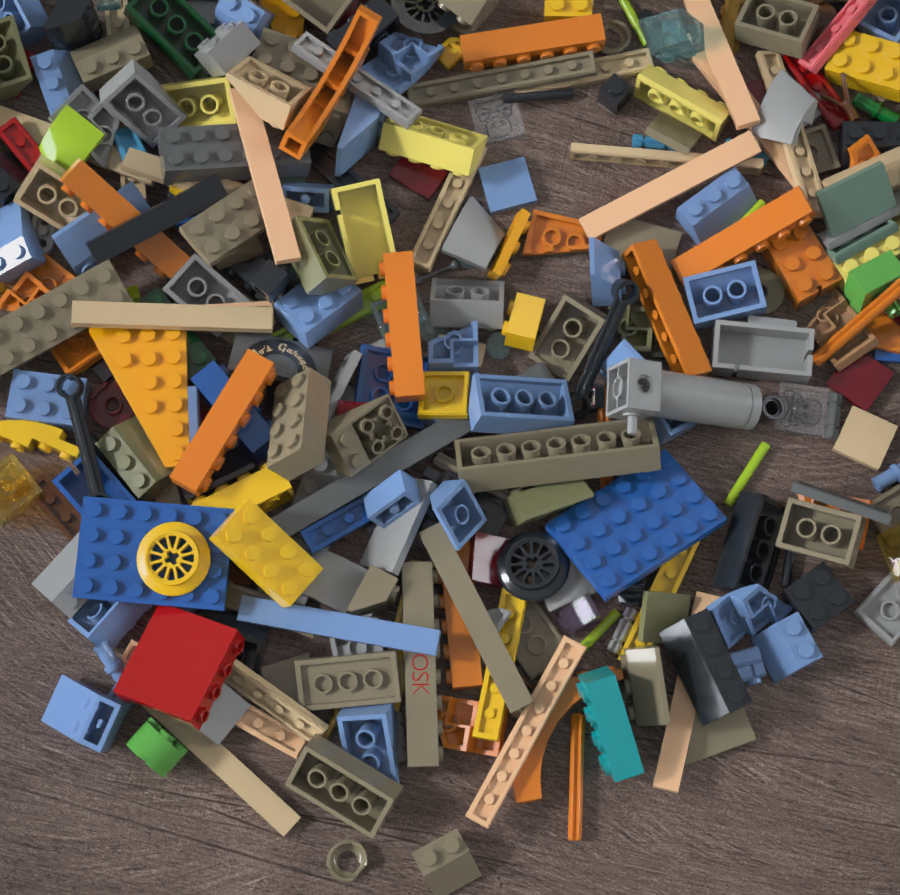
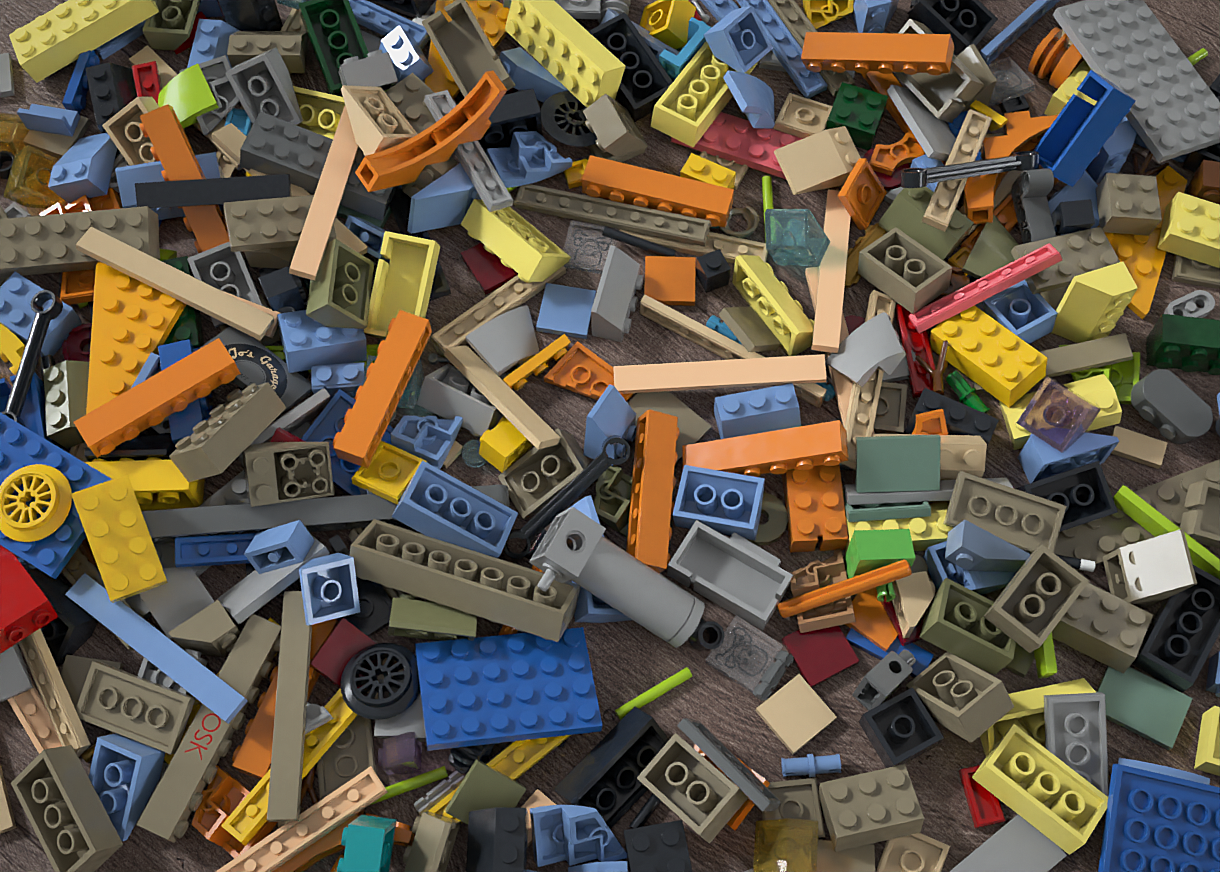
camera: 25 degrees right, 10 degrees down
none -> medium blue brick [311,362,367,399]
none -> tan tile [444,345,561,449]
none -> light grey slope [591,245,644,342]
none -> orange tile [644,256,696,306]

